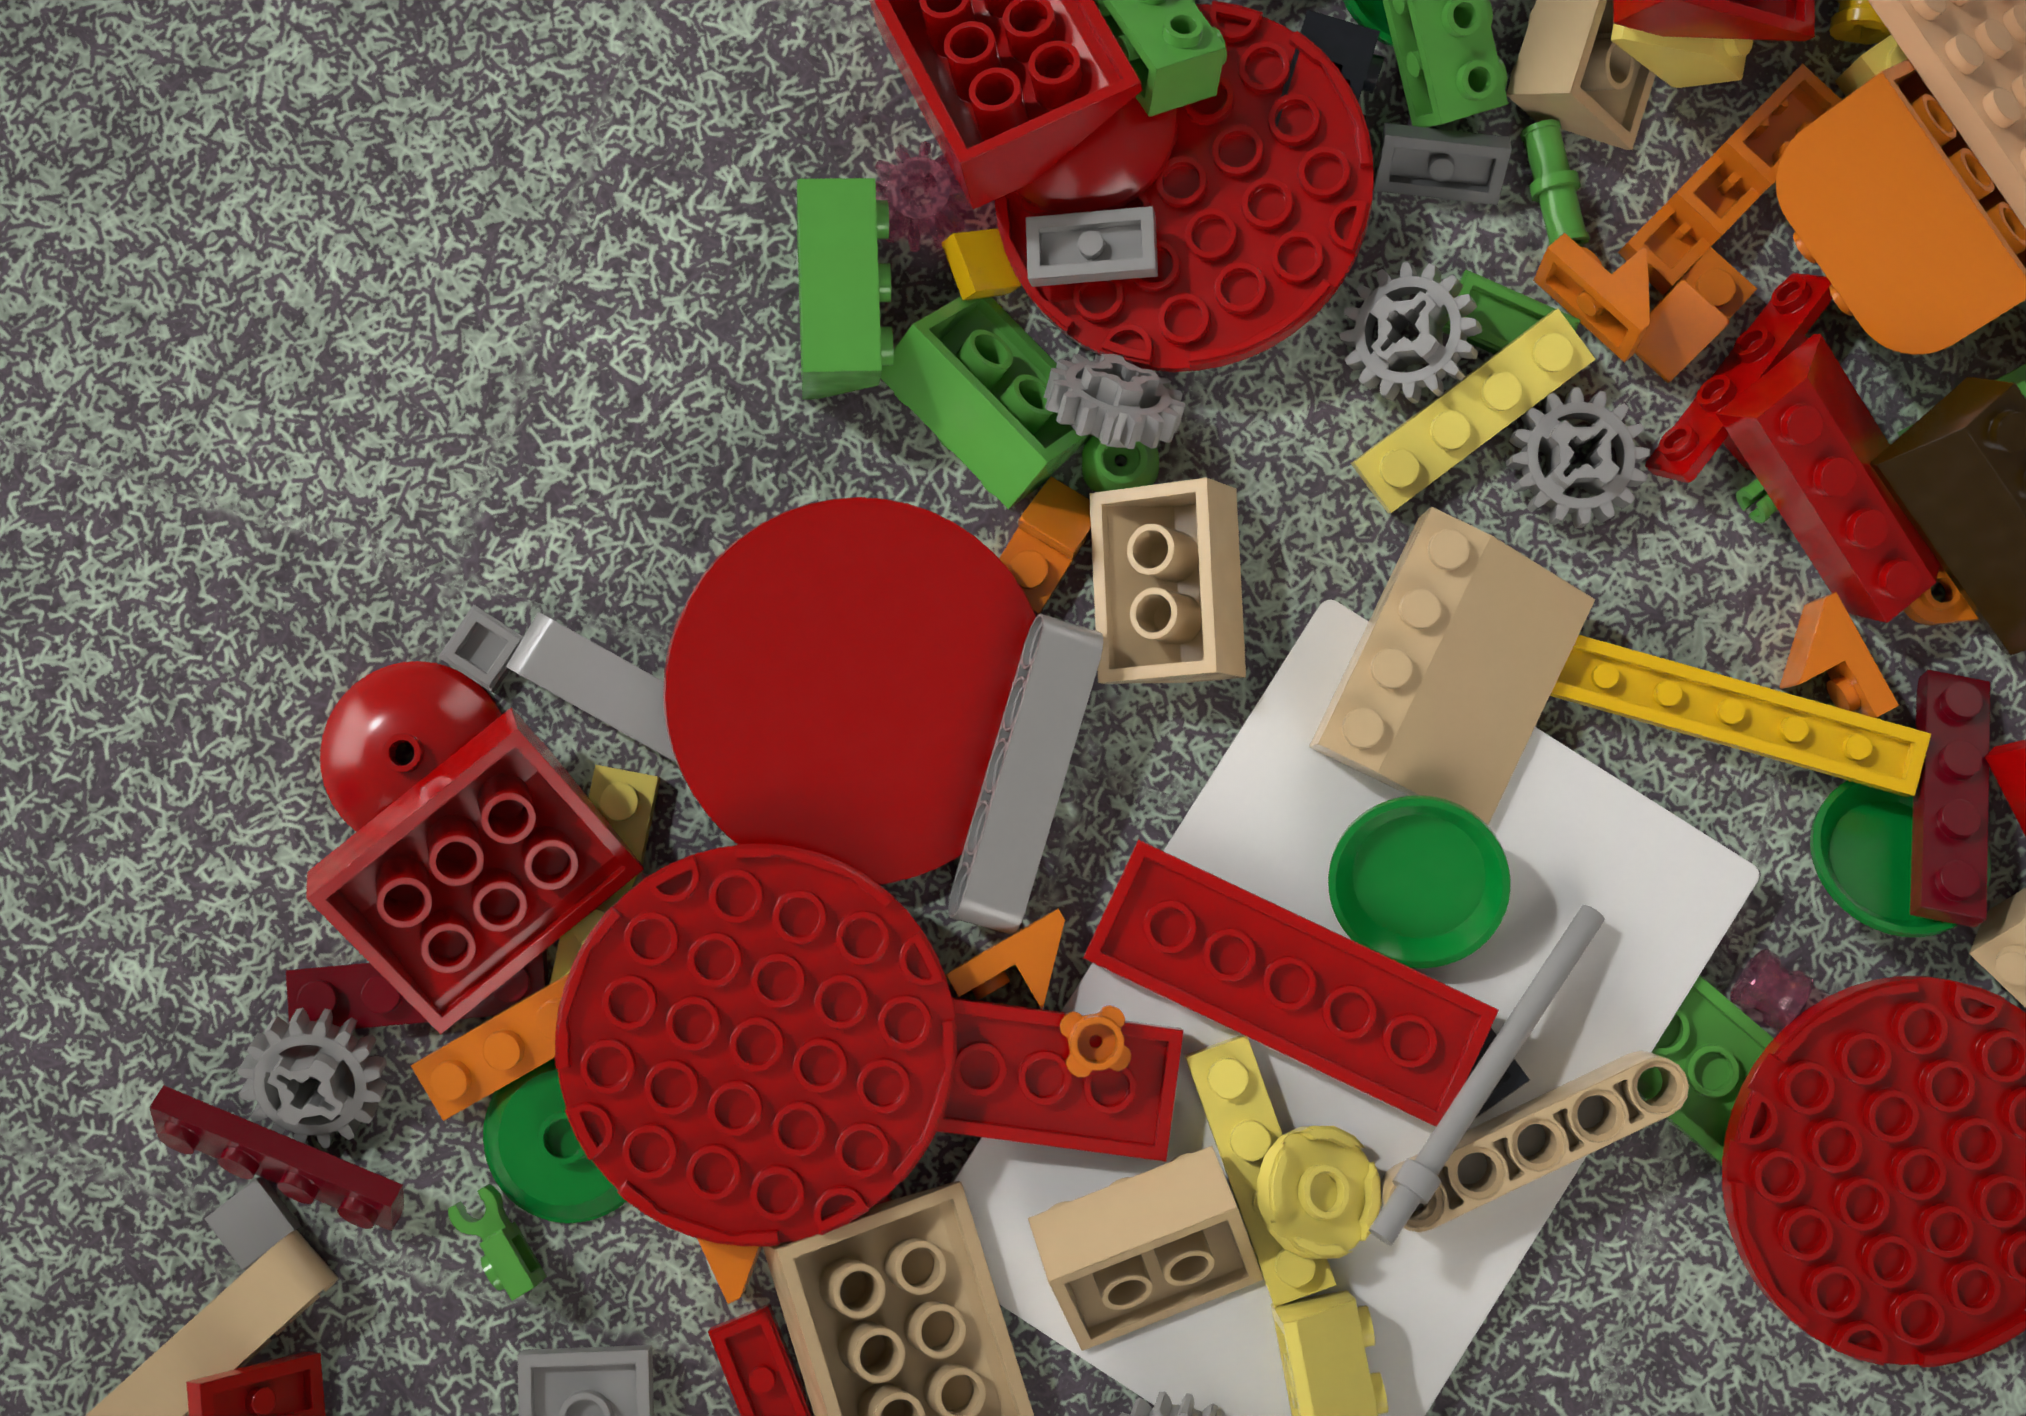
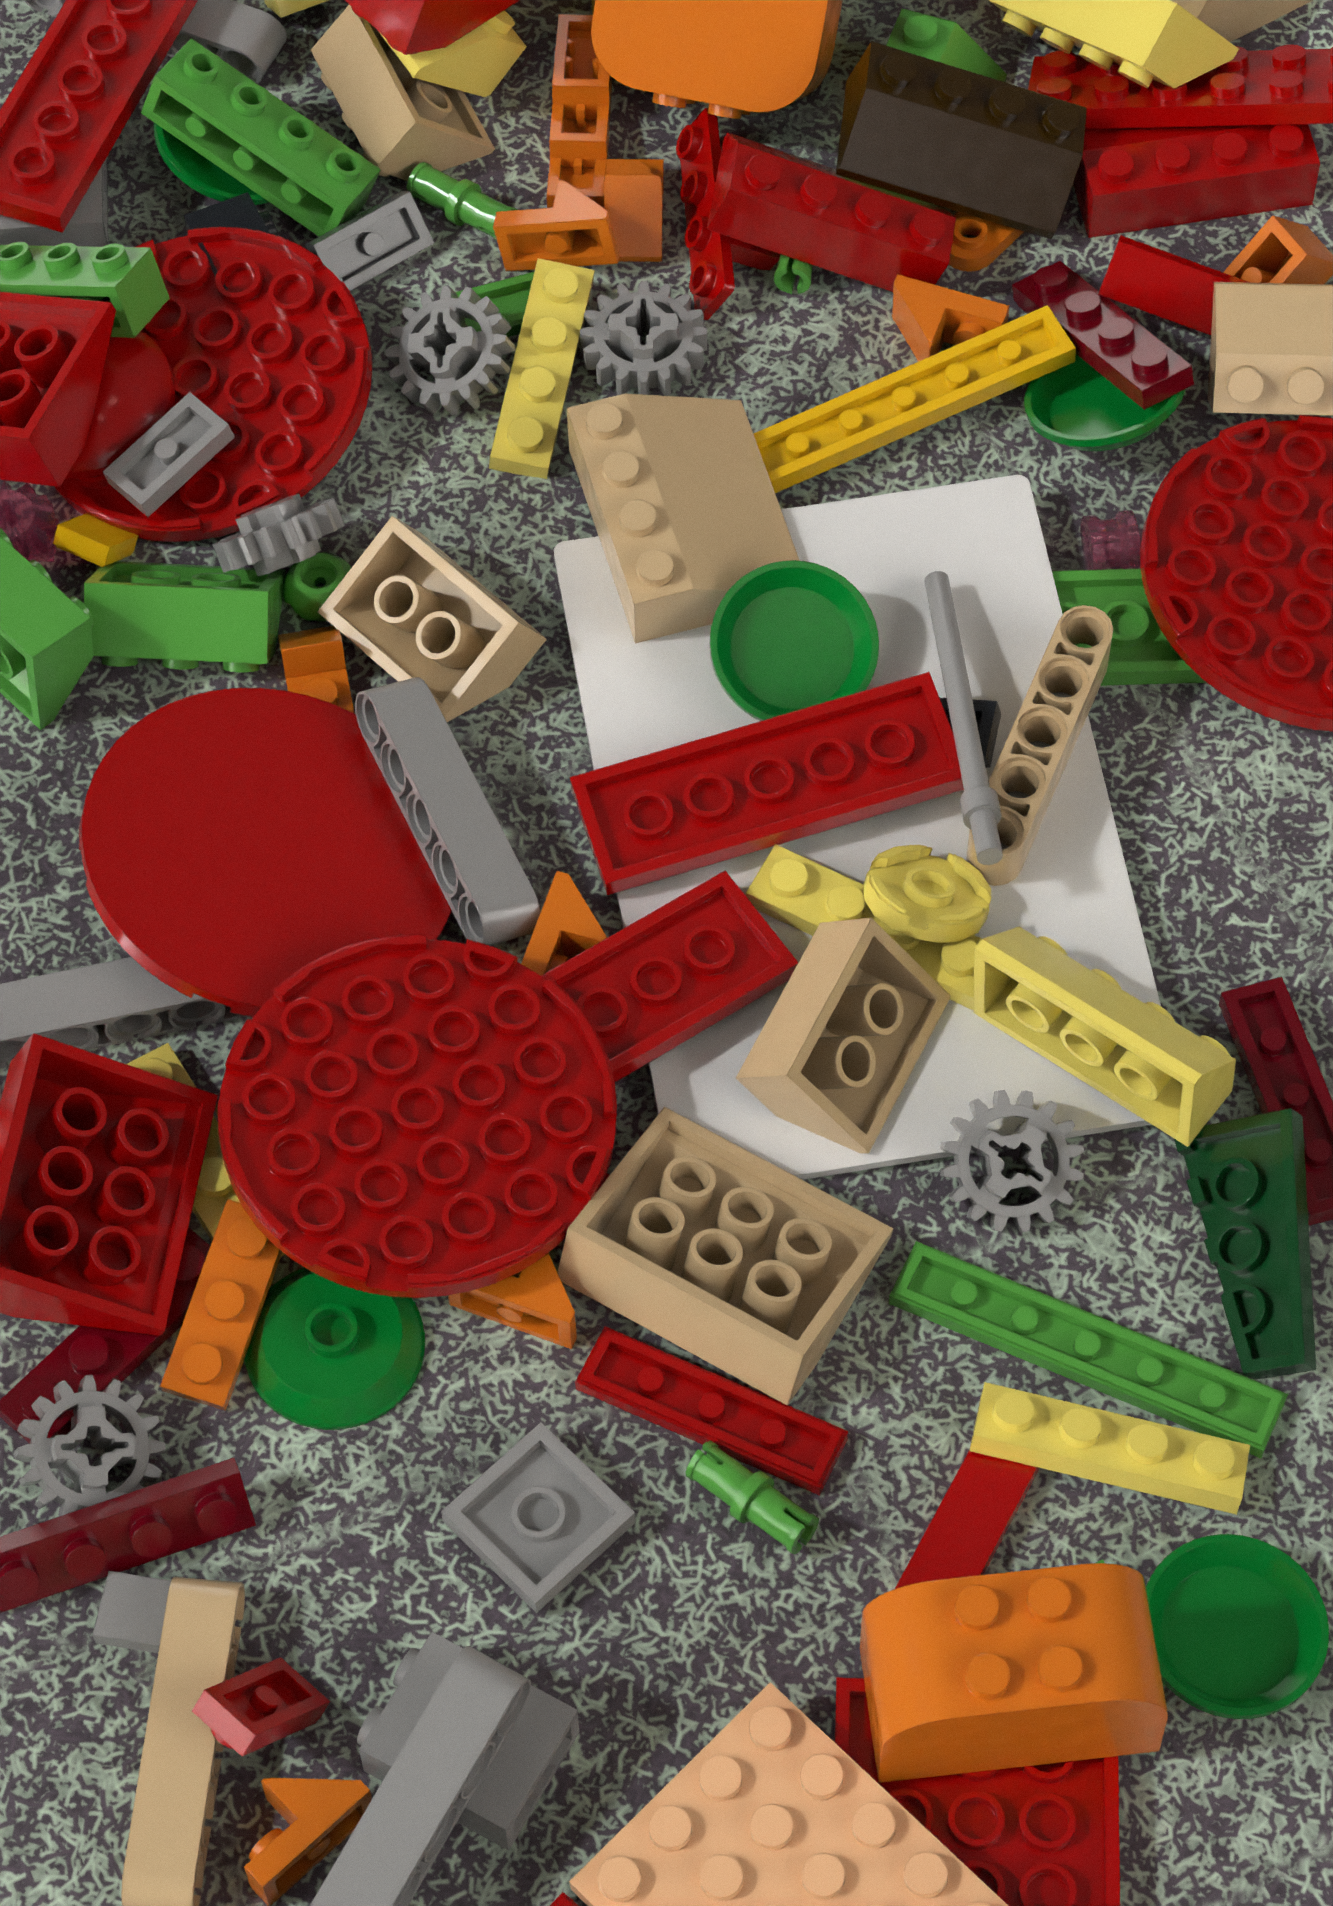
camera: 40 degrees left, 25 degrees down
bright green plate [448,1184,547,1301] -> none
orange plate [1060,1005,1131,1077] -> none

